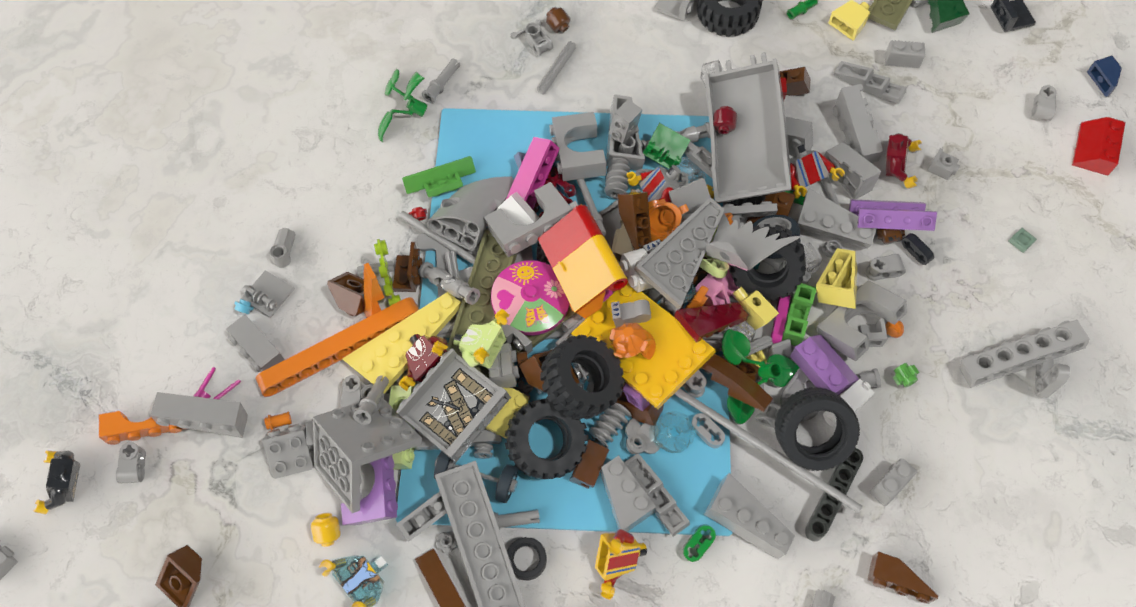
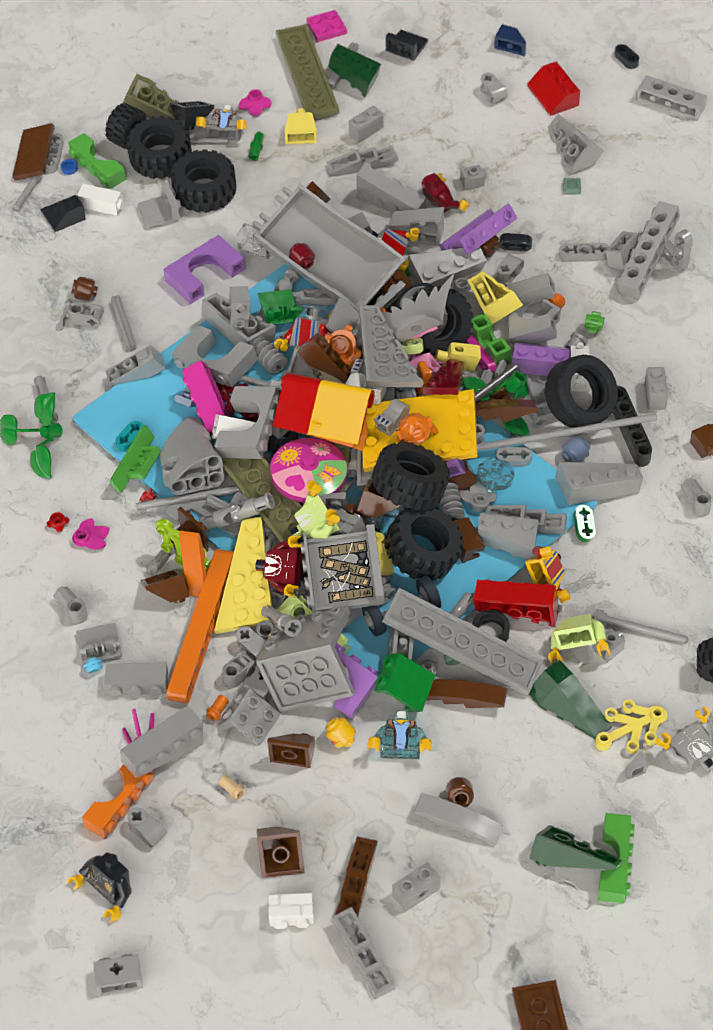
camera: 45 degrees left, 10 degrees down
none -> red plate [46,512,69,532]
none -> dark pink plate [72,518,109,550]
none -> light grey slope [106,345,166,386]
none -> teal beam [116,421,143,452]
none -> medium lavender arch [163,235,246,304]
none -> tan pin [218,774,245,800]
none -> light grey piece [222,650,257,688]
none -> reddish brown slope [267,733,315,768]
none -> green panel [374,653,435,712]
none -> red wedge [473,579,559,628]
none -> flat silver bar [475,364,519,402]
none -> light grey wedge [548,114,603,172]
none -> light grey beam [559,243,609,262]
none -> sand blue head [561,437,590,462]
none -> light grey brick [605,231,638,270]

